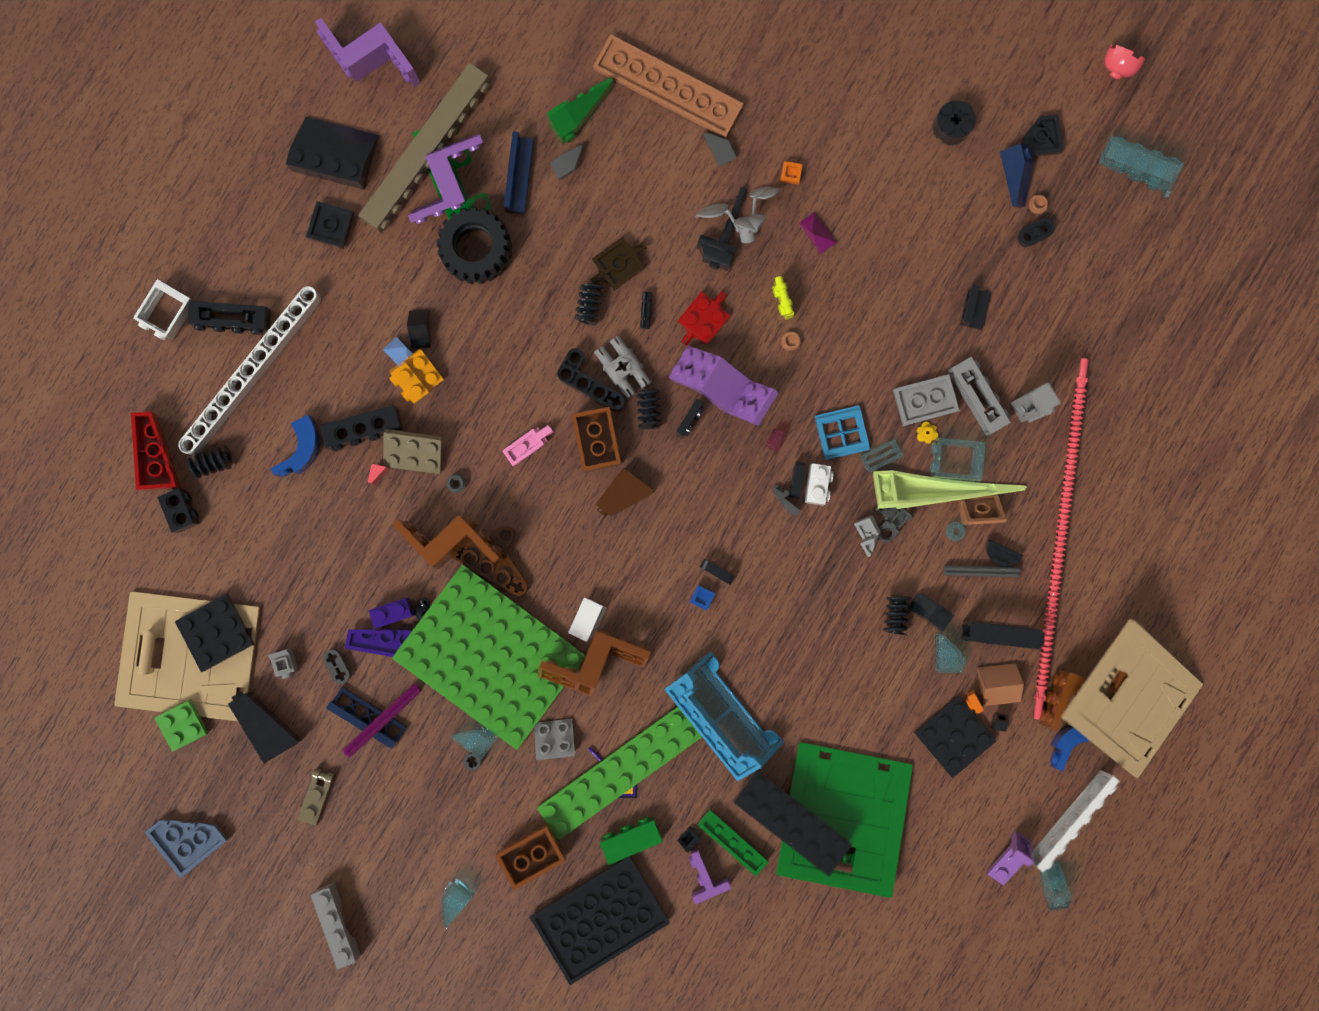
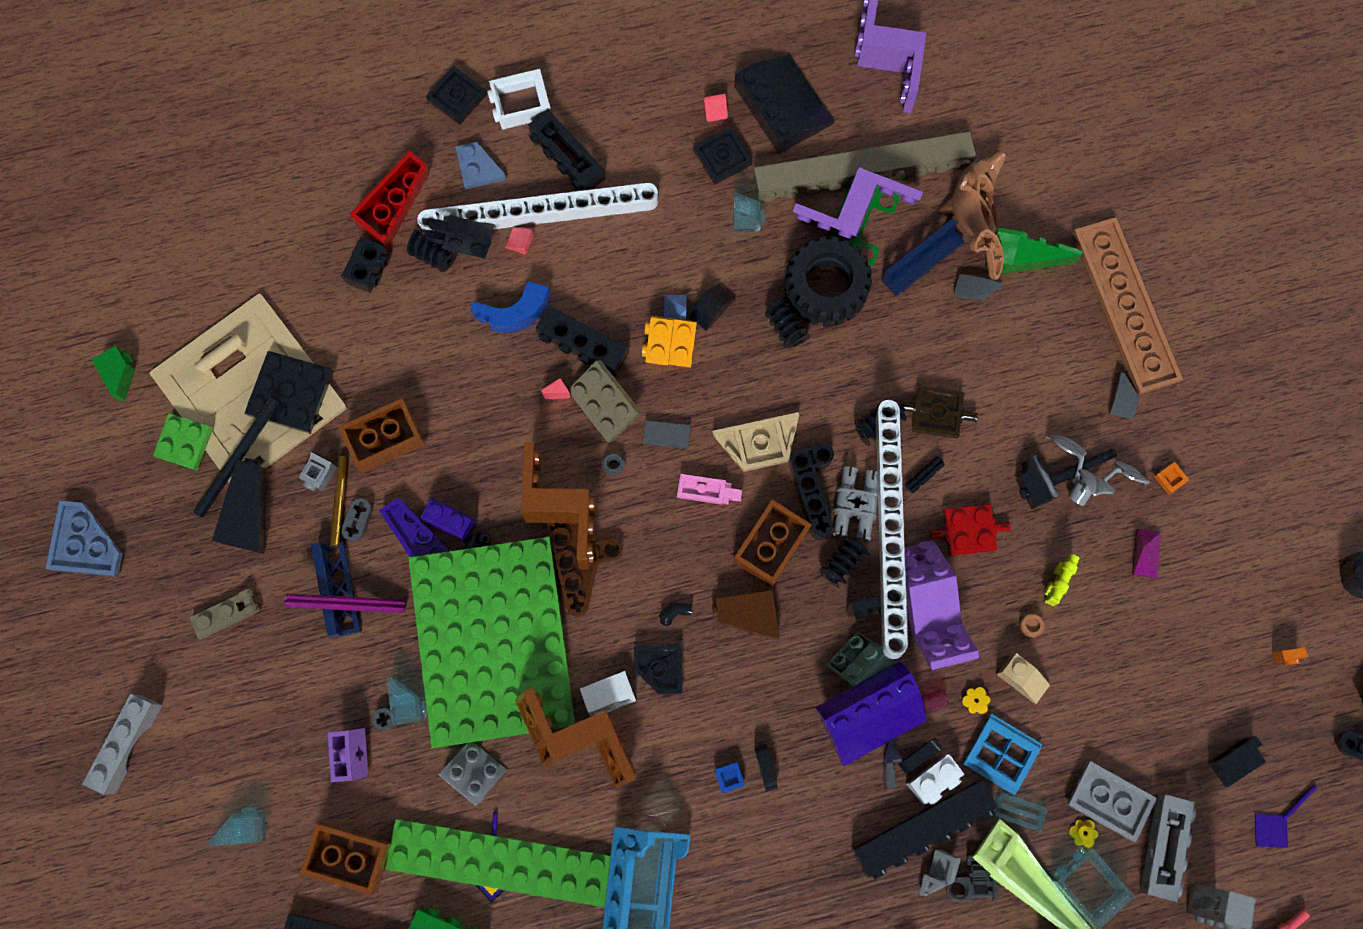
camera: 45 degrees right, 10 degrees down
none -> green slope [91,345,135,402]
none -> black piece [193,396,281,517]
none -> medium lavender brick [328,728,368,782]
none -> pearl gold bar [329,456,348,547]
none -> dark orange brick [338,398,426,474]
none -> black hinge [425,216,491,259]
none -> black plate [426,66,487,125]
none -> sand blue wing [456,142,506,189]
none -> coral slope [505,227,534,255]
none -> black plate [634,645,683,694]
none -> dark grey tile [643,420,691,449]
none -> black arm [659,603,692,626]
none -> coral slope [704,94,728,122]
none -> tan wing [712,412,799,472]
none -> clear light blue slope [733,193,765,232]
none -> black piece [765,297,811,349]
none -> dark purple slope [815,661,927,767]
none -> sand green slope [826,631,896,688]
none -> black brick [852,780,998,879]
none -> white beam [876,400,908,659]
none -> nougat animal [940,151,1006,280]
none -> yellow plant [962,687,990,714]
none -> tan slope [996,653,1050,704]
none -> dark purple piece [1254,785,1317,848]
none -> orange plate [1272,647,1308,666]

